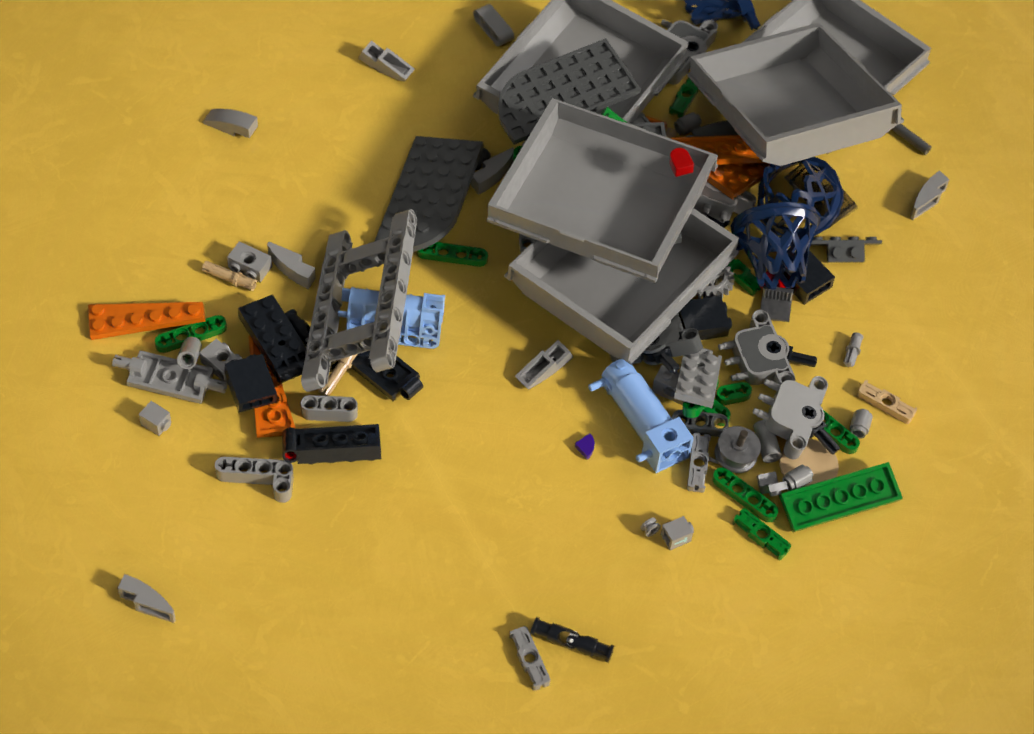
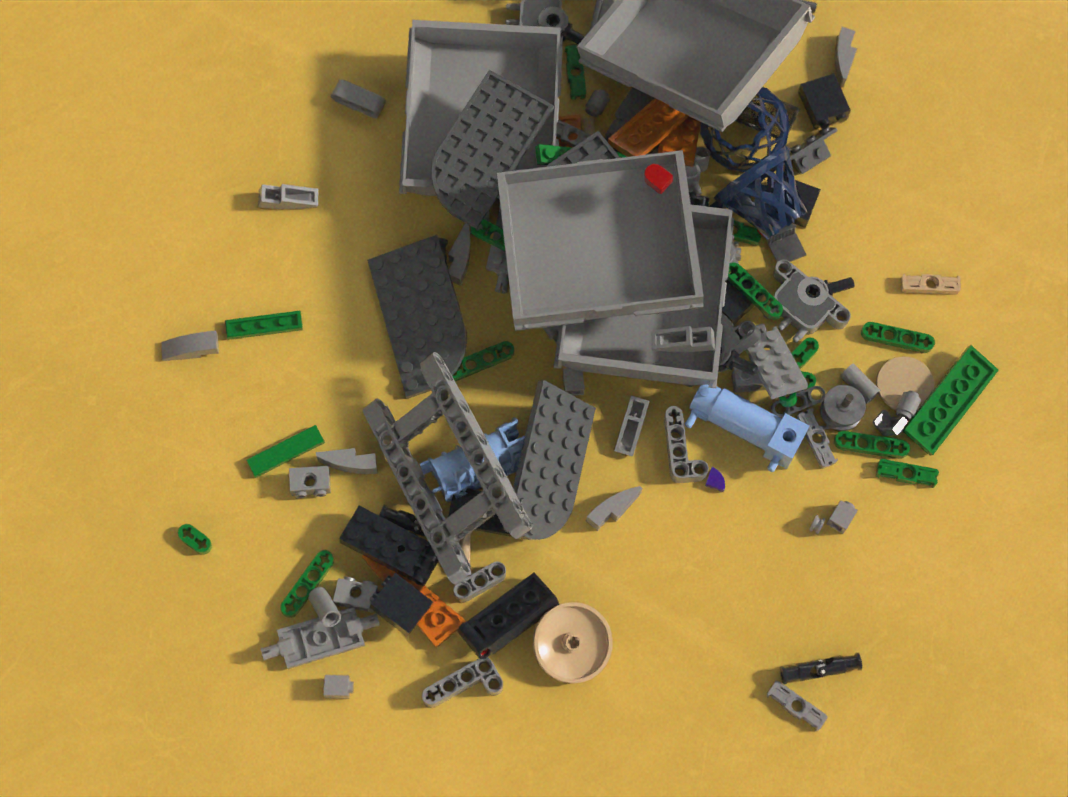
camera: 30 degrees left, 15 degrees up
orange wing [88,302,206,340] -> none
tan pin [202,260,257,291] -> none
light grey piece [752,376,840,459] -> none
light grey axle [844,332,864,367] -> none
light grey brick [850,409,873,439] -> none
none -> green beam [178,524,212,555]
none -> green tile [225,310,303,340]
none -> green tile [247,425,325,478]
none -> dark grey plate [503,380,596,540]
none -> tan dish [533,602,613,683]
none -> light grey brick [563,367,585,396]
none -> light grey slope [586,486,643,531]
none -> light grey slope [651,326,715,352]
none -> light grey beam [664,406,709,483]
none -> green beam [727,262,783,320]
none -> black brick [798,73,851,129]

